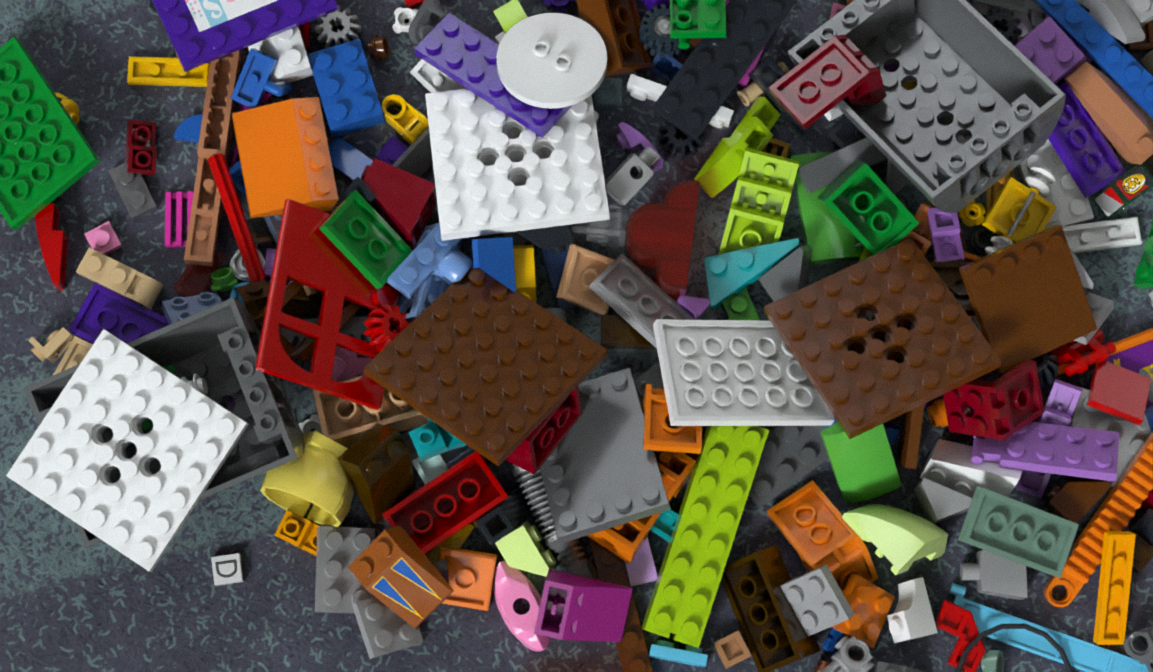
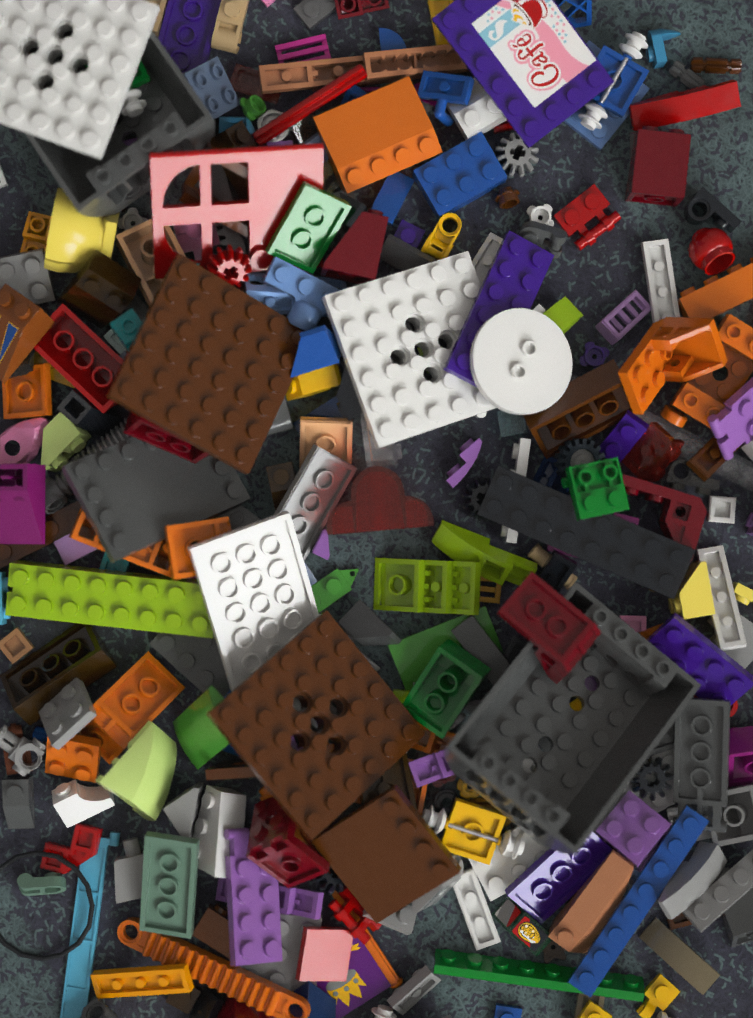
camera: 75 degrees right, 10 degrees up
light grey torso [605,146,660,205] -> none
teal wing [704,238,801,310] -> none

